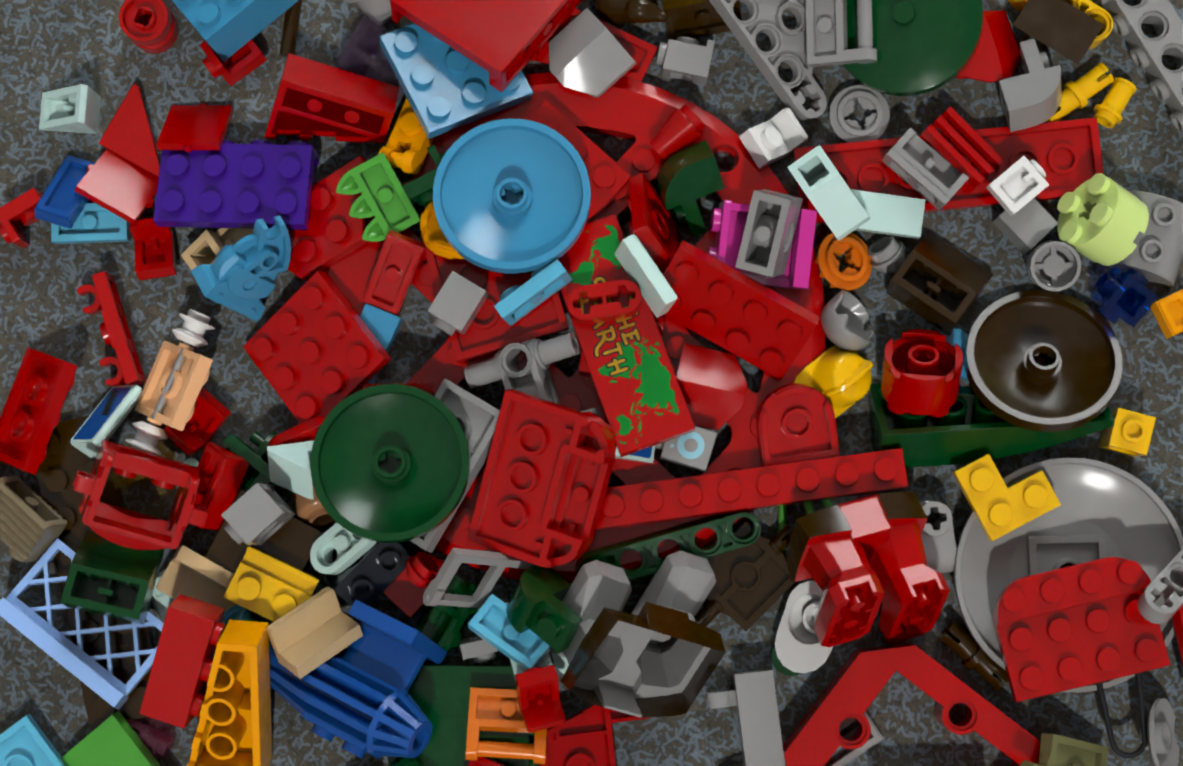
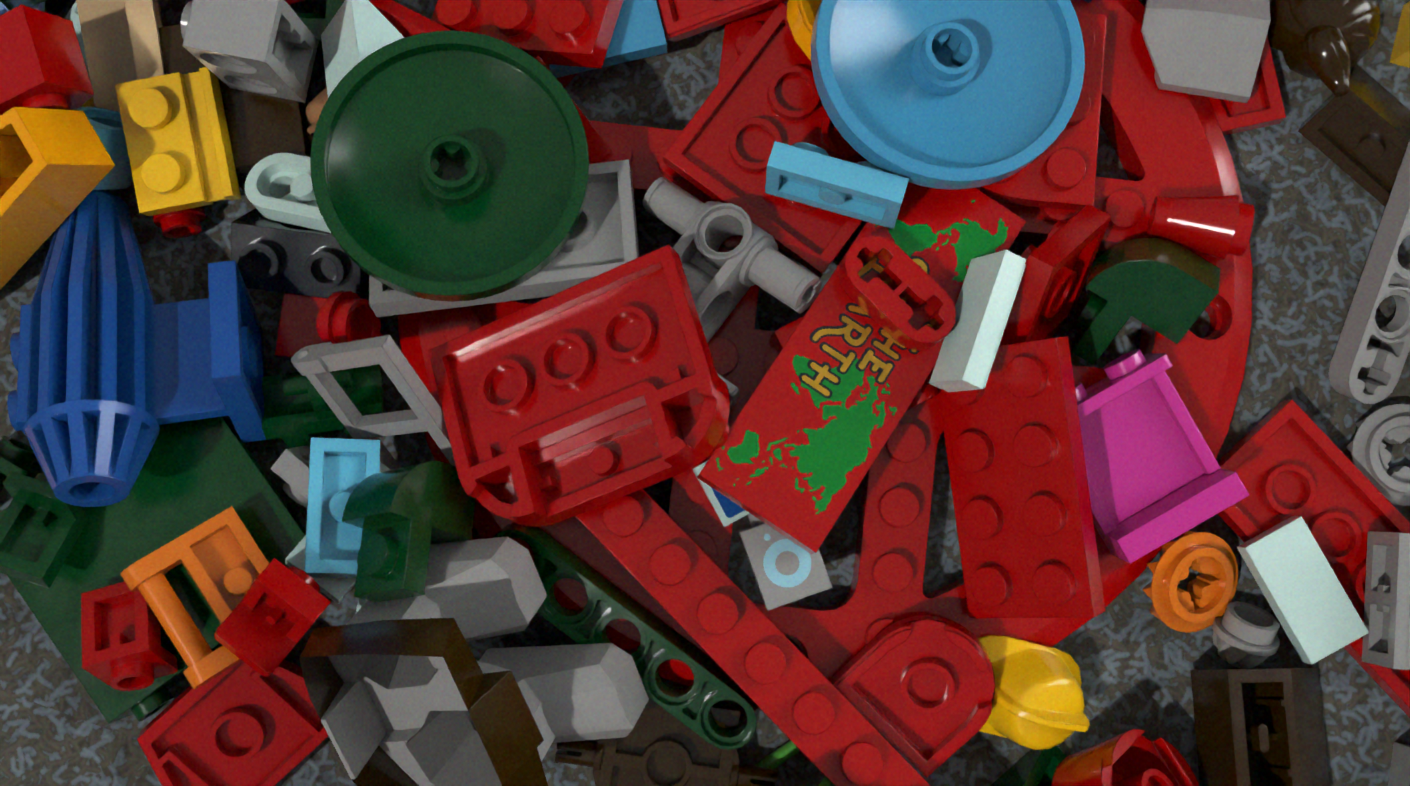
camera: 45 degrees right, 0 degrees up
tan panel [266,586,363,679] -> none
light grey brick [428,271,488,336] -> none
light grey brick [656,37,715,86] -> none
red slope [676,343,748,431] -> none
light grey brick [735,189,803,277] -> none
white bracket [739,107,808,169] -> none
light aqua slope [787,145,871,241] -> none
light grey hair [820,290,874,351] -> none

